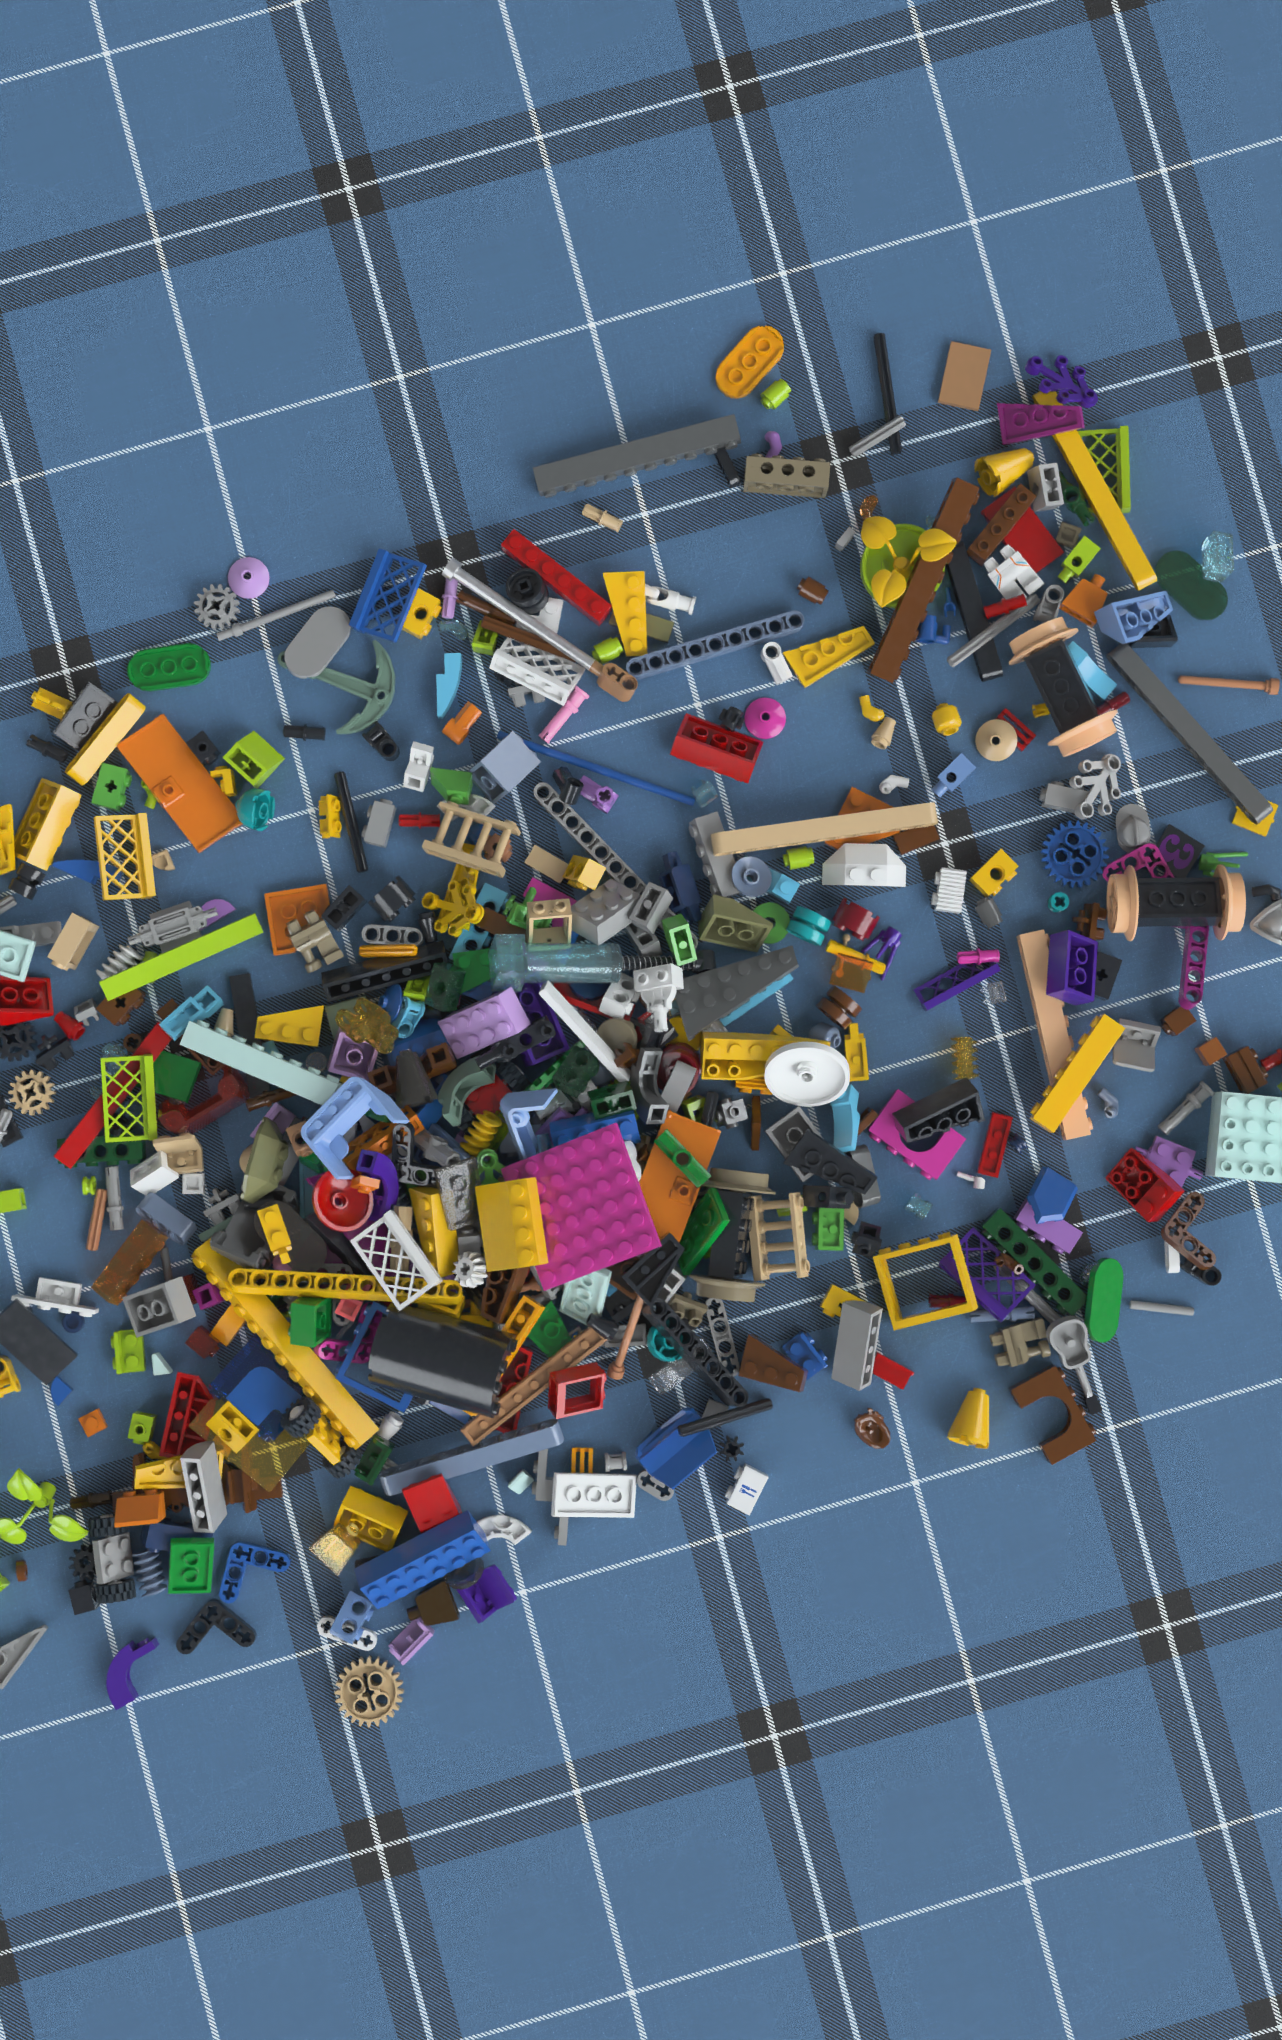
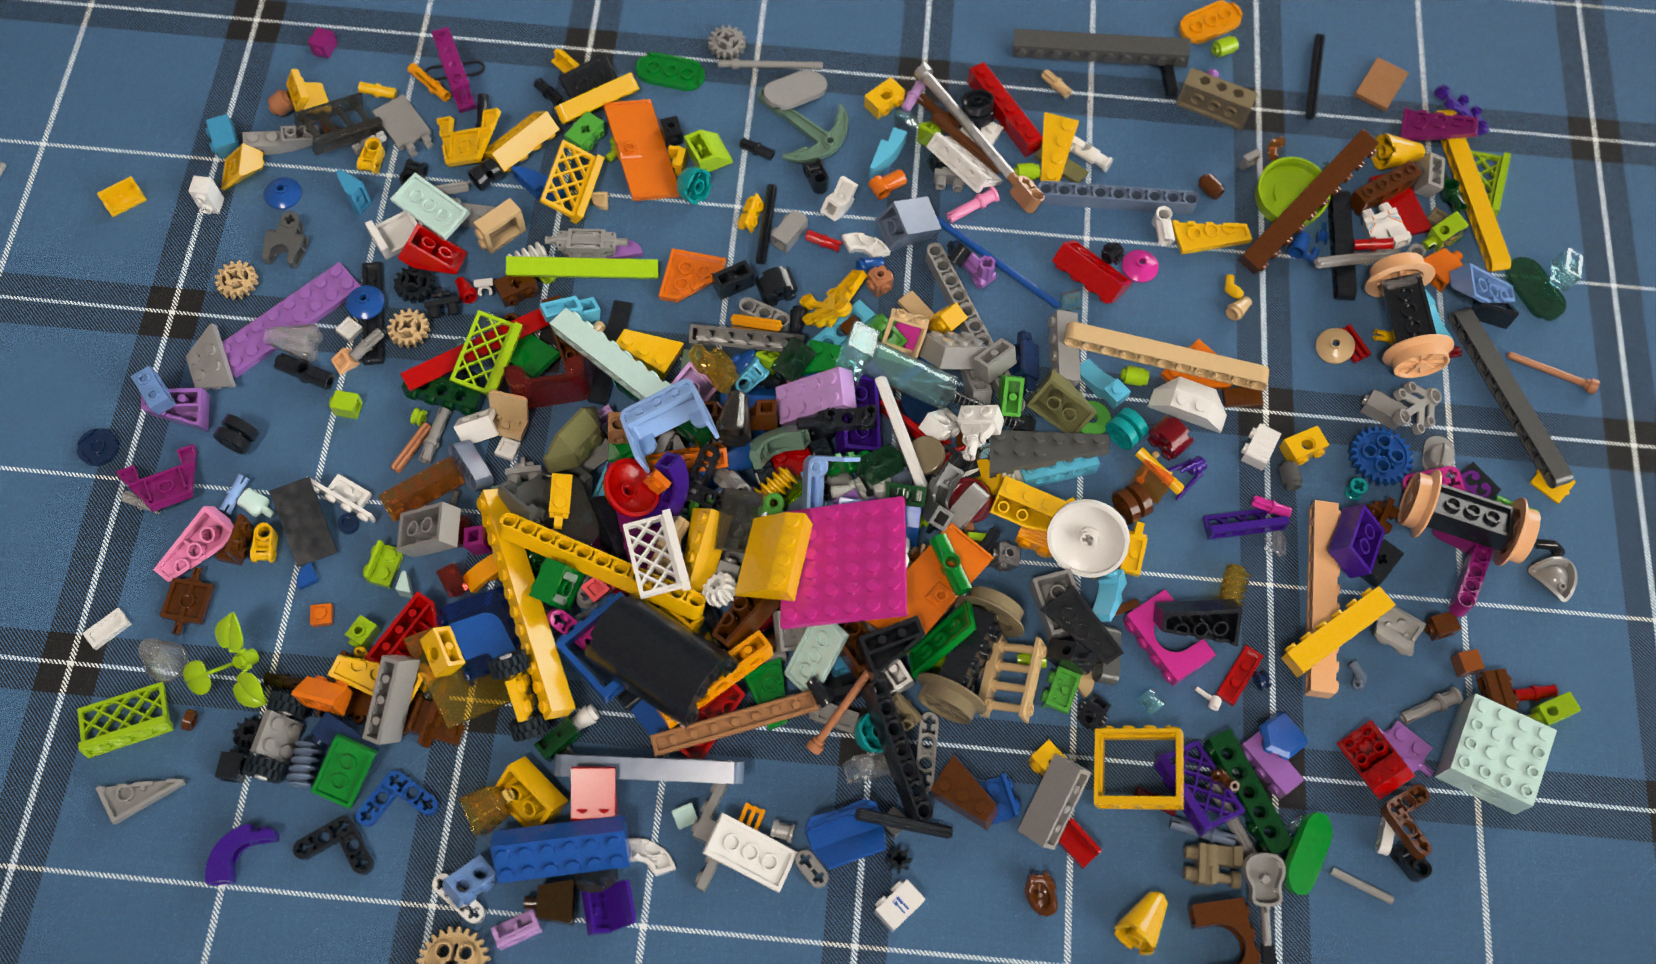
camera: 20 degrees right, 20 degrees down
lavender dish [228,557,270,599] -> none
reddish brown pin [245,1088,297,1112] -> none
dark tan hips [286,910,344,973] -> none
blue fence [349,548,427,643] -> none
tan fence [422,801,521,878] -> none
bright green slope [430,767,473,805] -> none
red window [548,1362,607,1419] -> none
reddish brown tile [614,1042,640,1069] -> none
sand blue dish [731,856,772,897] -> none
reddish brown tile [751,1096,761,1151] -> none
light grey axle [849,416,906,457] -> none
yellow plant [861,516,957,608] -> none
white arm [879,775,909,794] -> none
medium blue torso [931,753,976,798] -> none
yellow head [932,703,962,736] -> none

